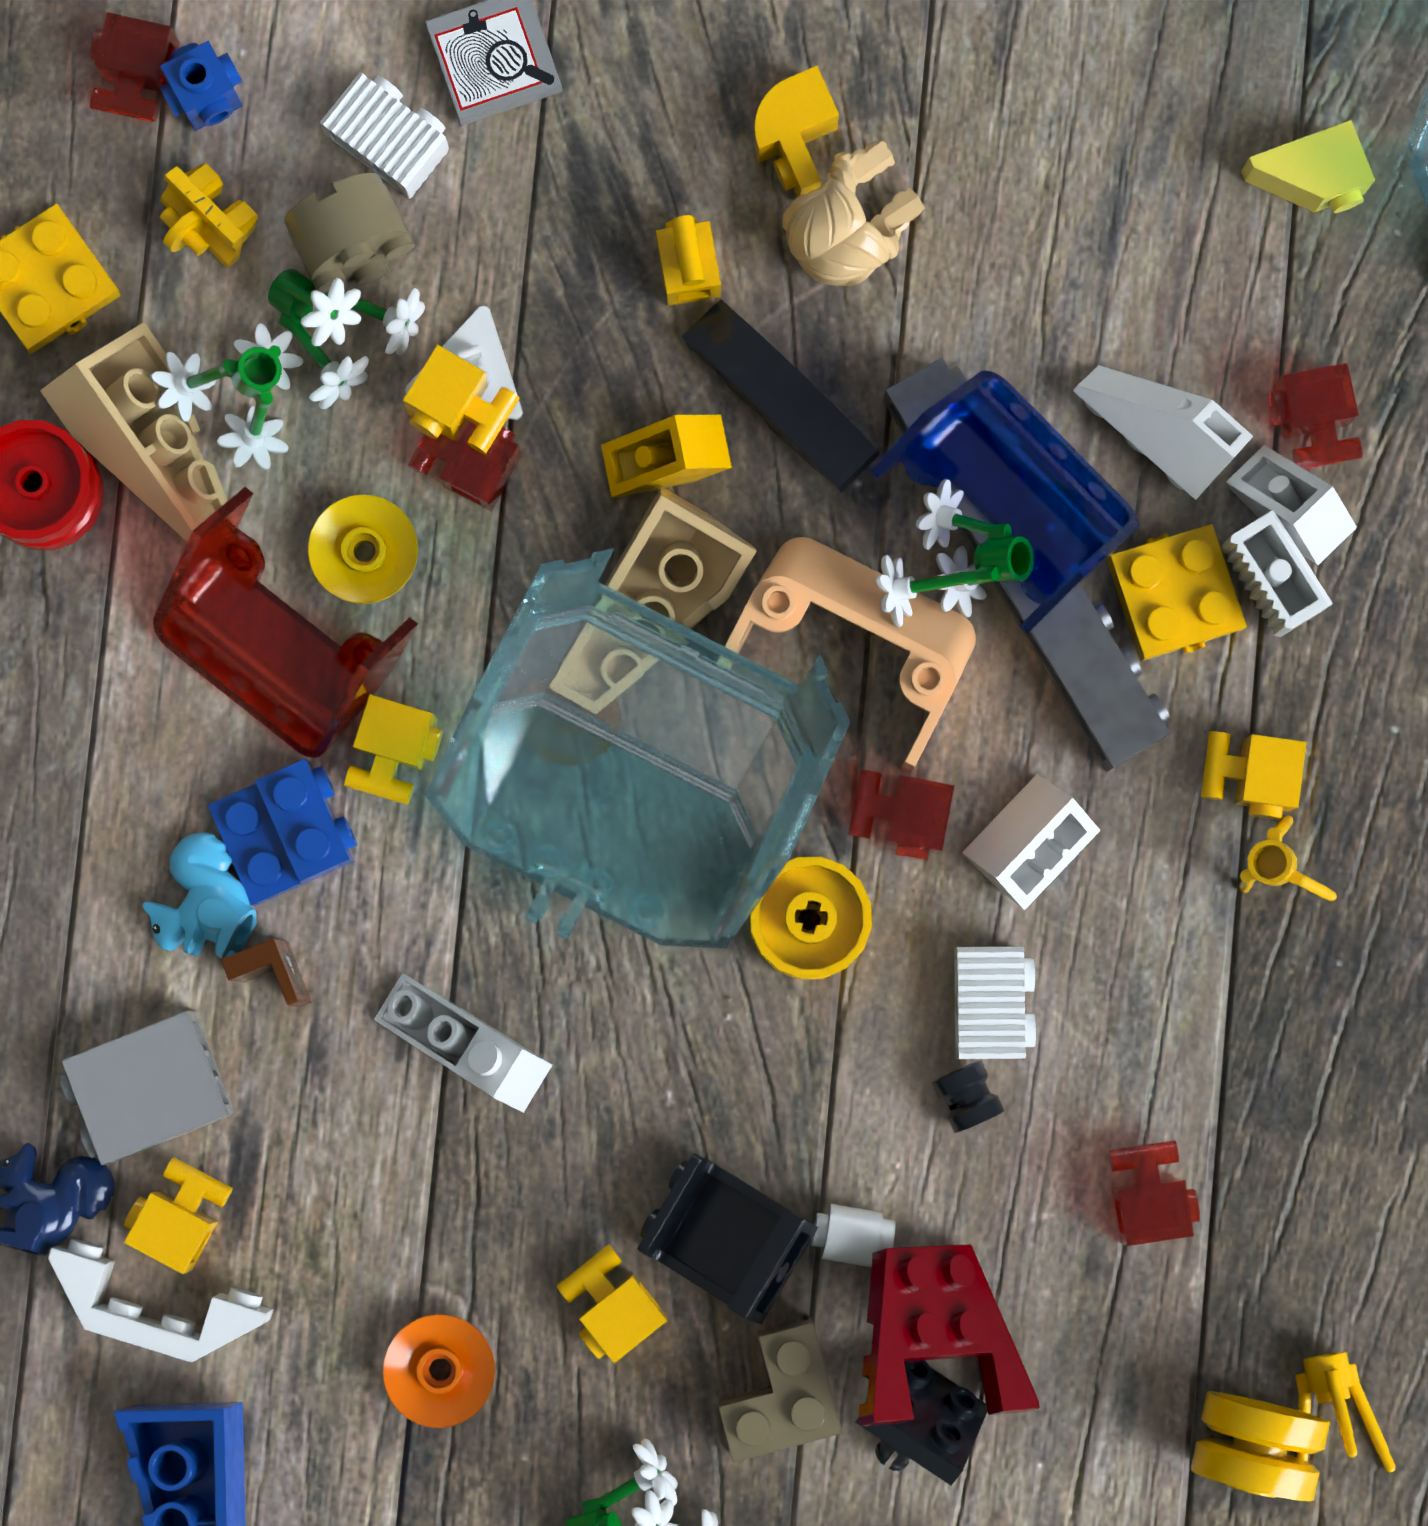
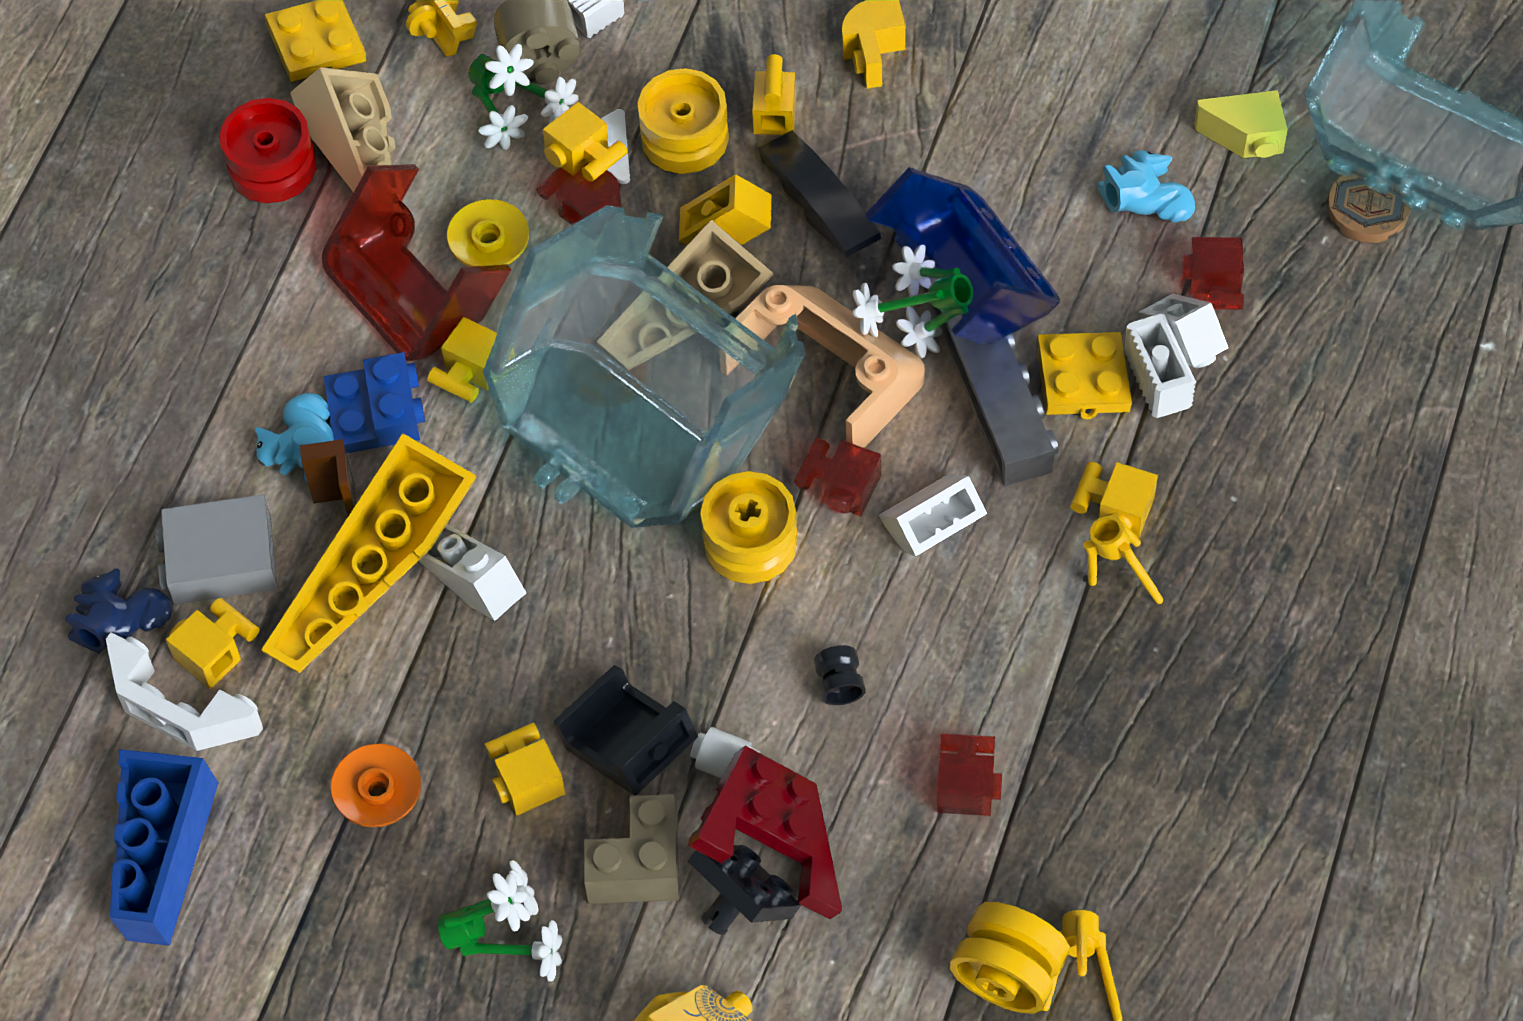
camera: 15 degrees right, 25 degrees down
white plant [150,323,303,470] -> none
tan hair [782,140,925,287] -> none
white brick [954,947,1036,1059] -> none
white slope [1073,365,1253,500] -> none
none -> yellow wedge [261,433,477,674]
none -> yellow wheel [637,68,729,174]
none -> medium azure animal [1097,150,1195,223]

